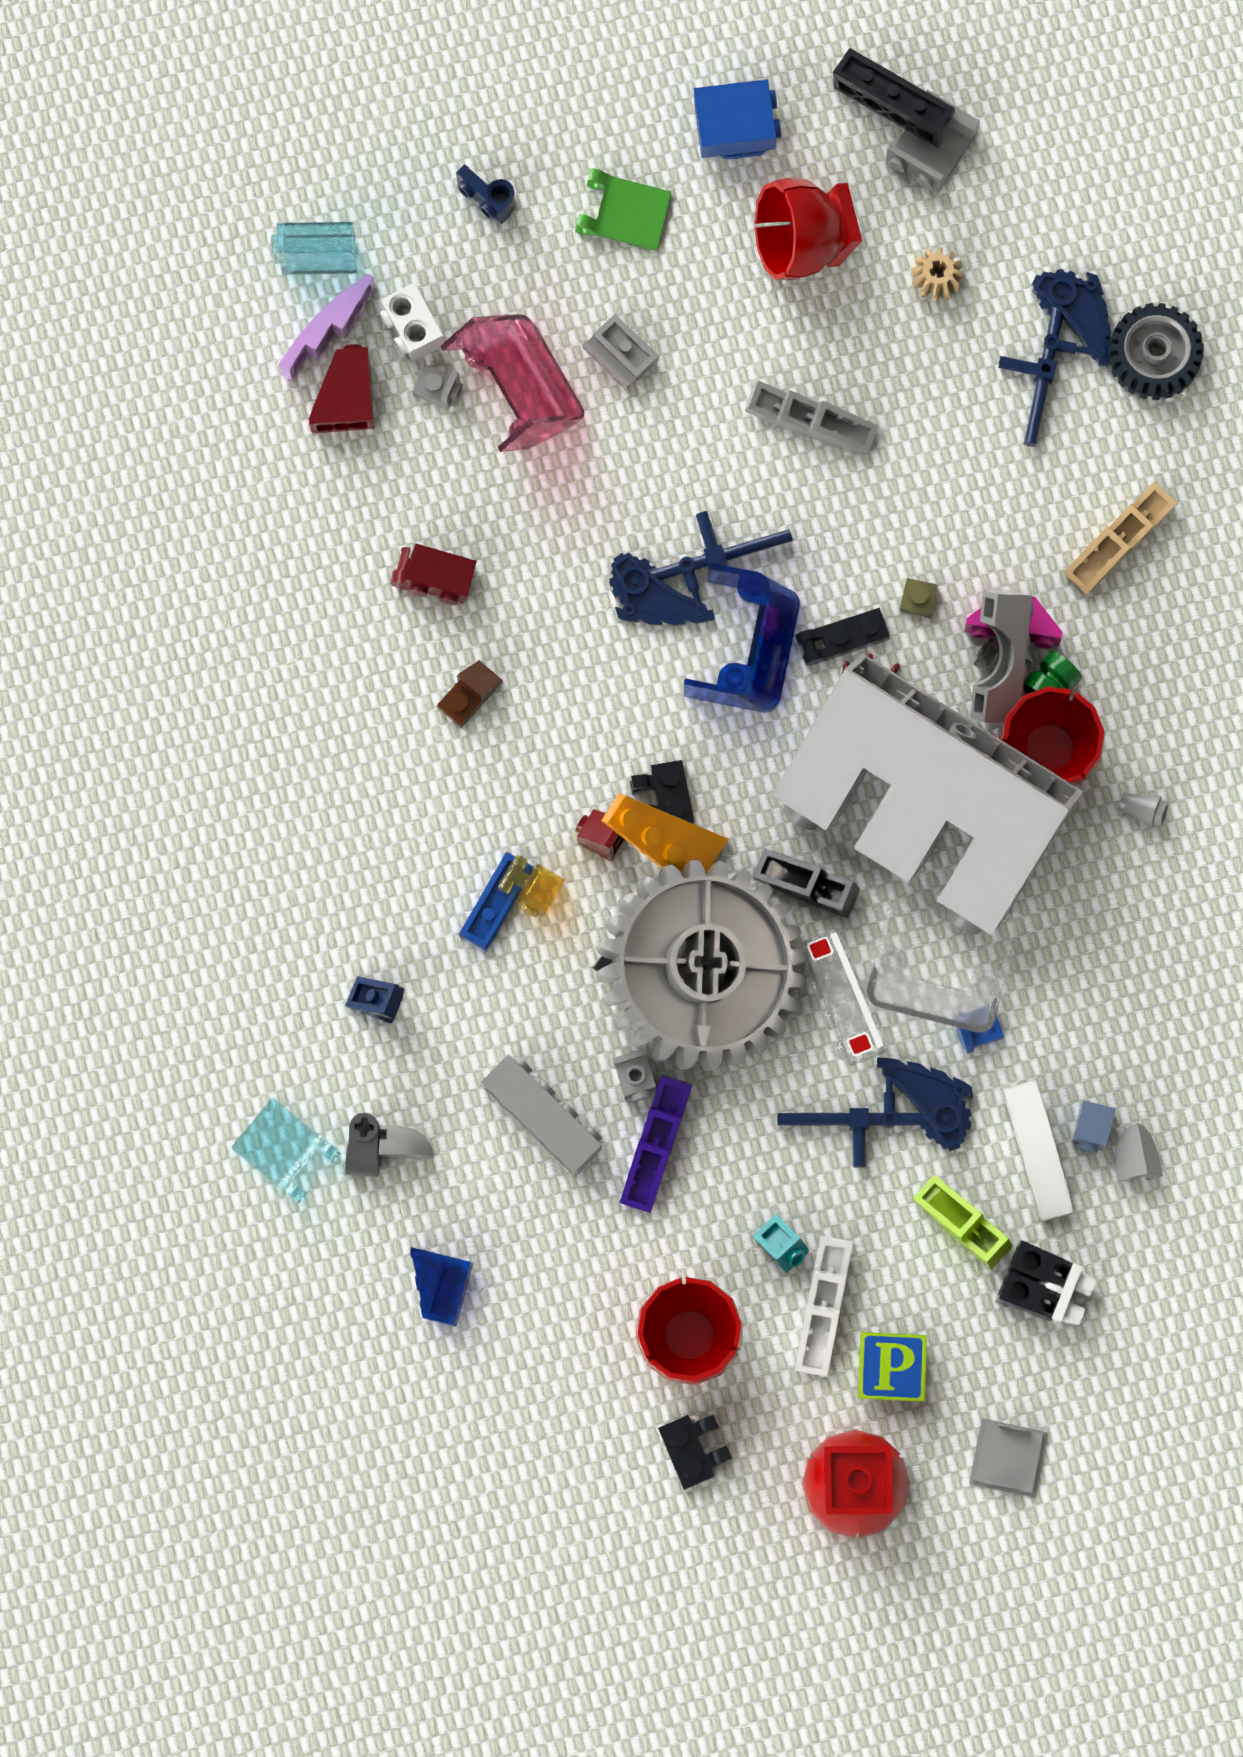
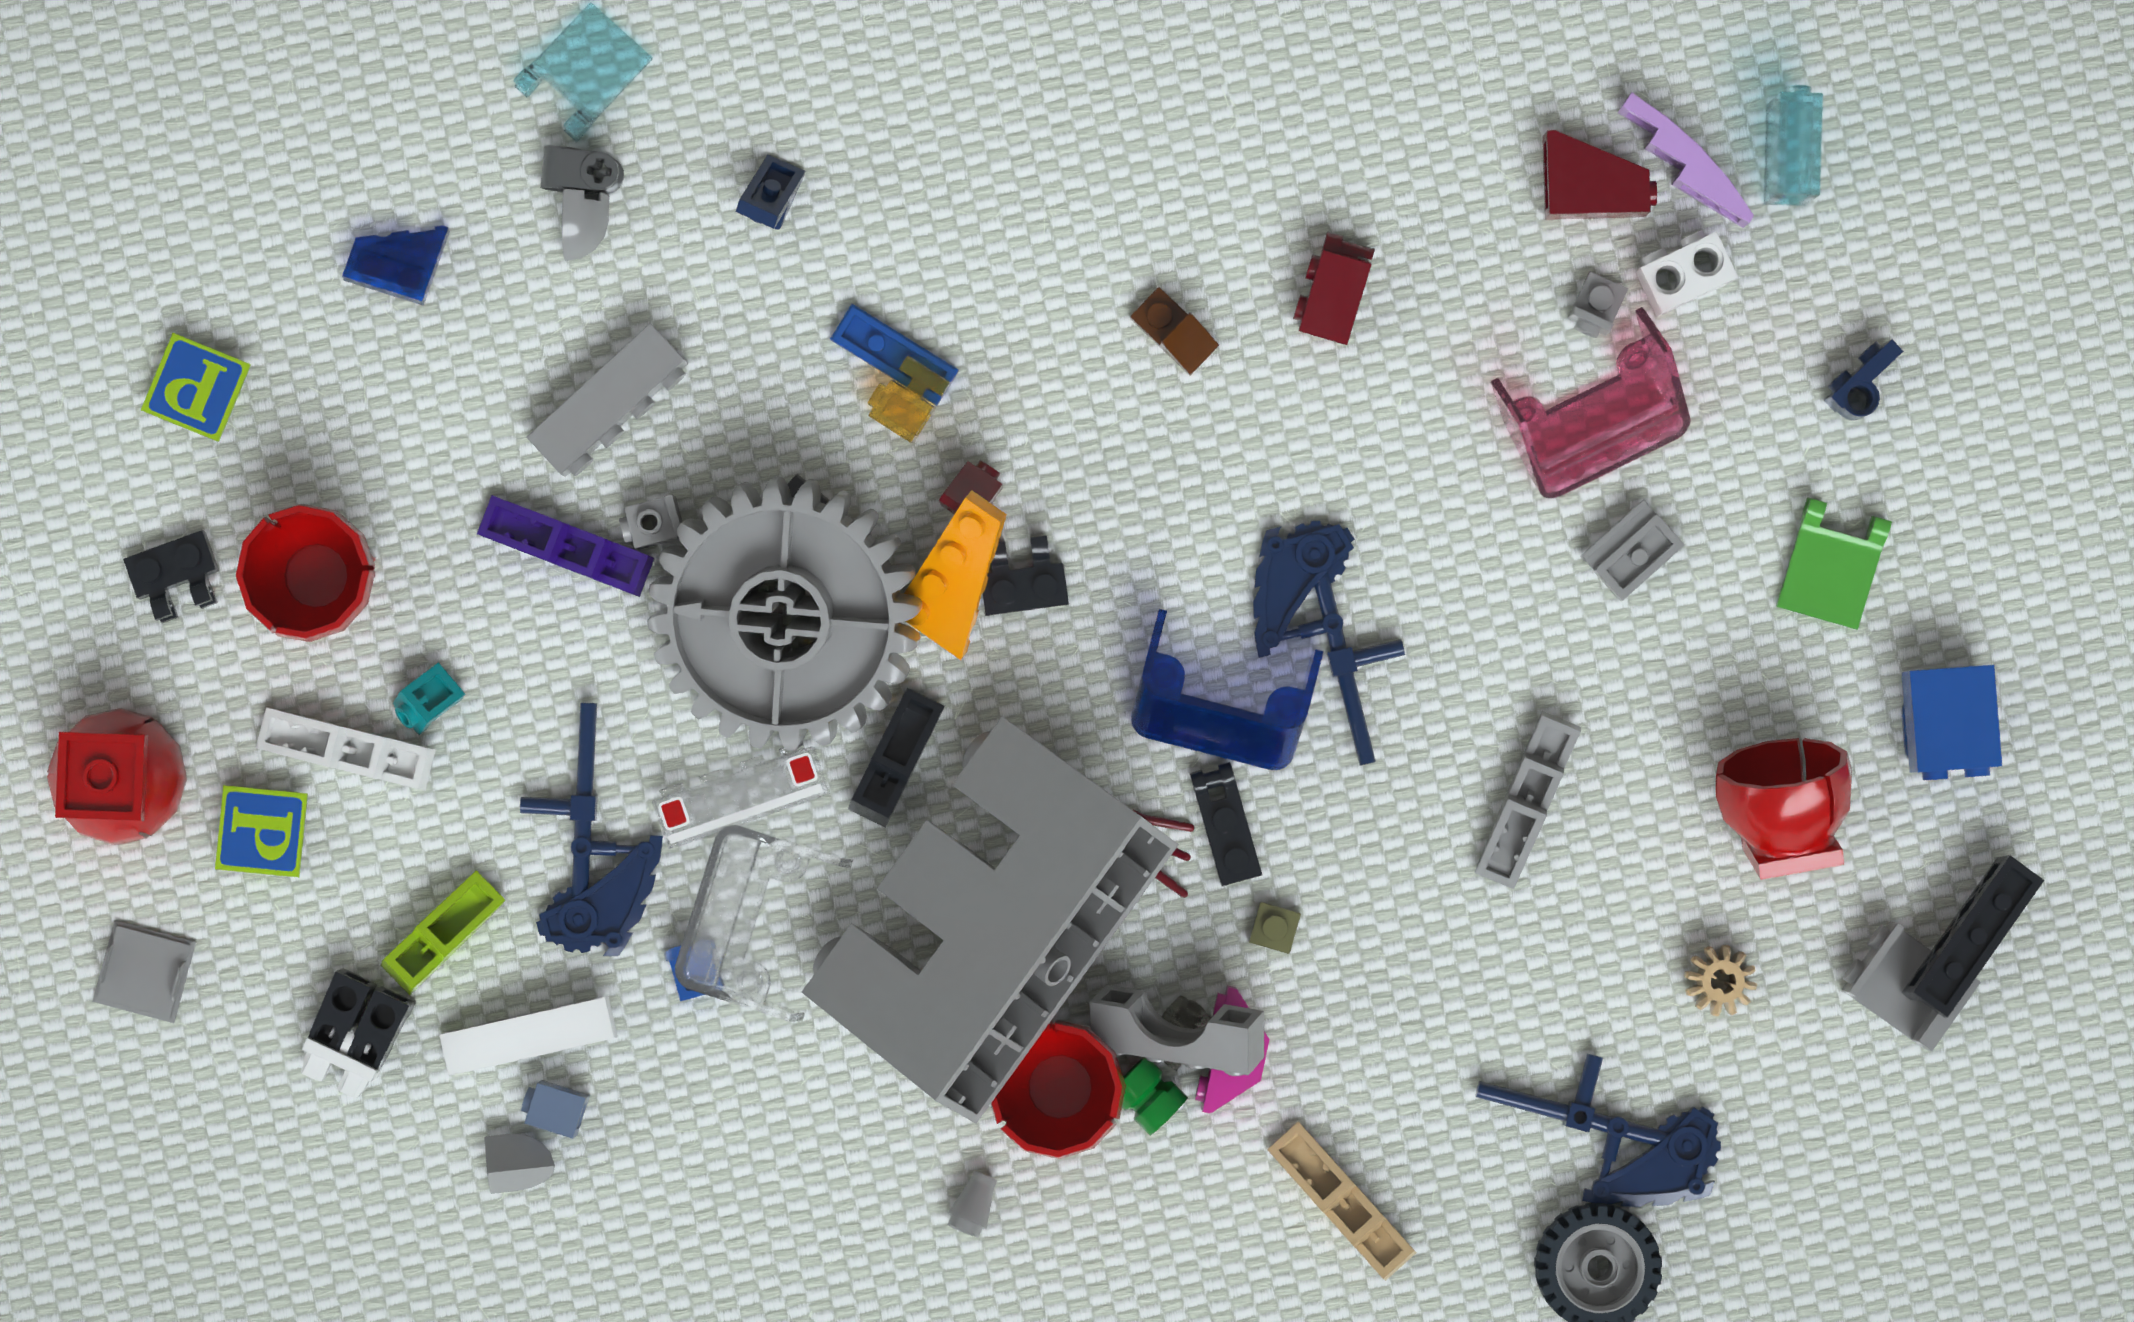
camera: 85 degrees right, 10 degrees up
none -> piece [141,333,251,442]

